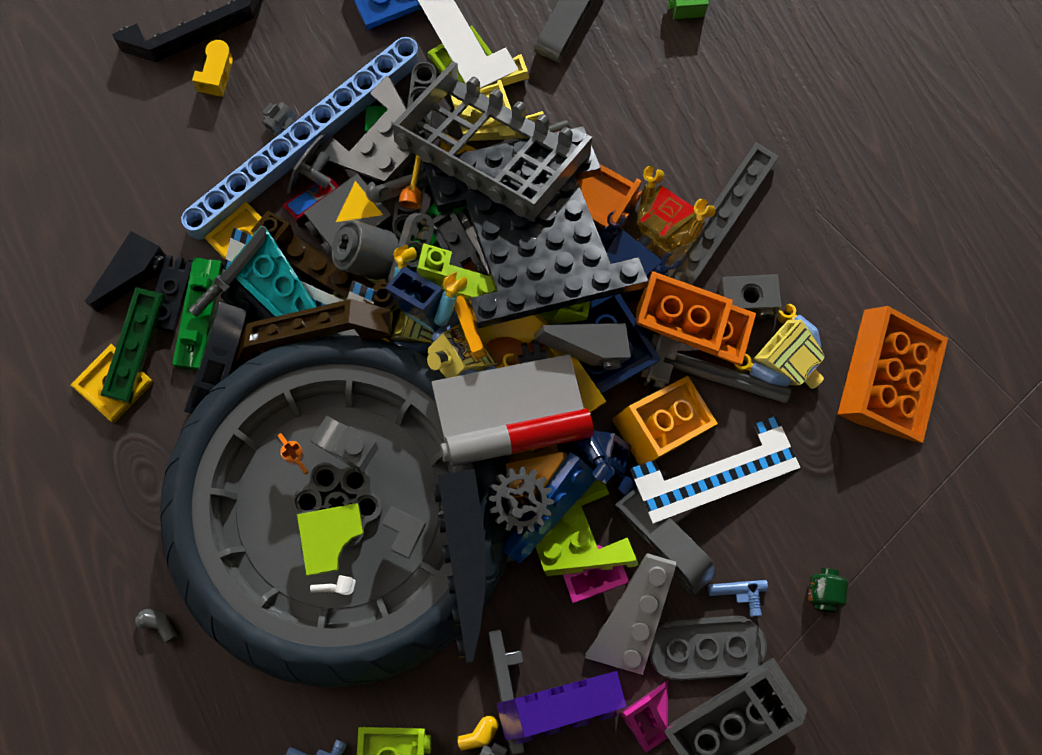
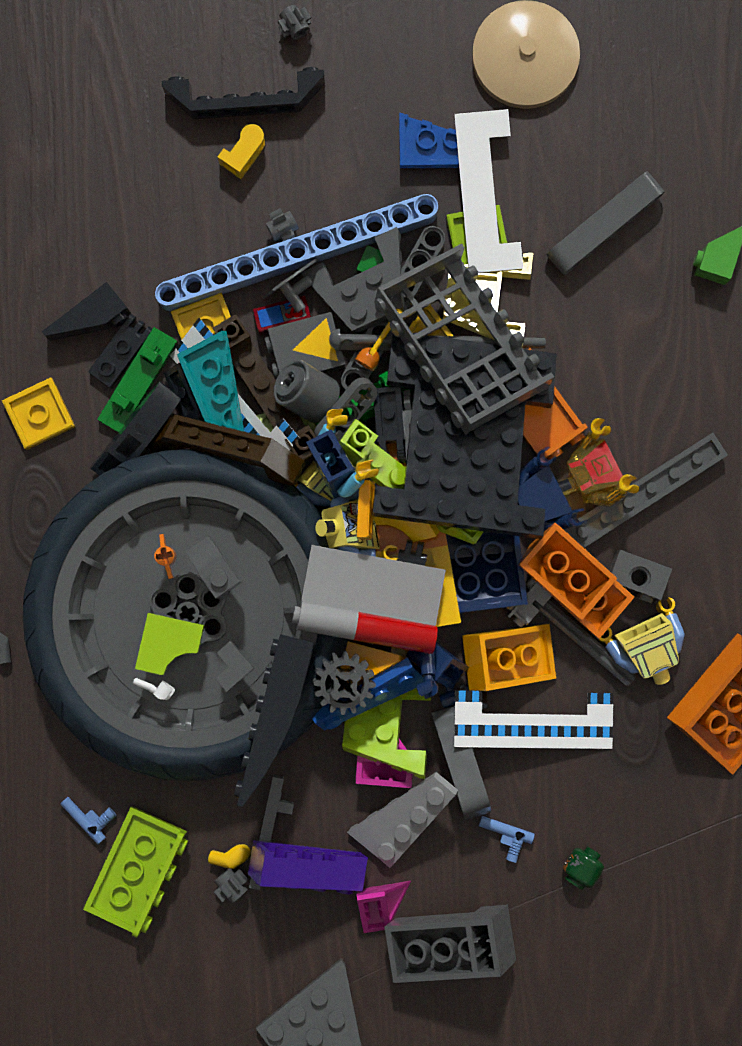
camera: 30 degrees right, 10 degrees up
dark green tile [101,287,165,404] -> none
dark grey sword [189,226,266,317] -> none
dark grey slope [534,323,631,370] -> none
dark grey tile [648,616,767,681] -> none

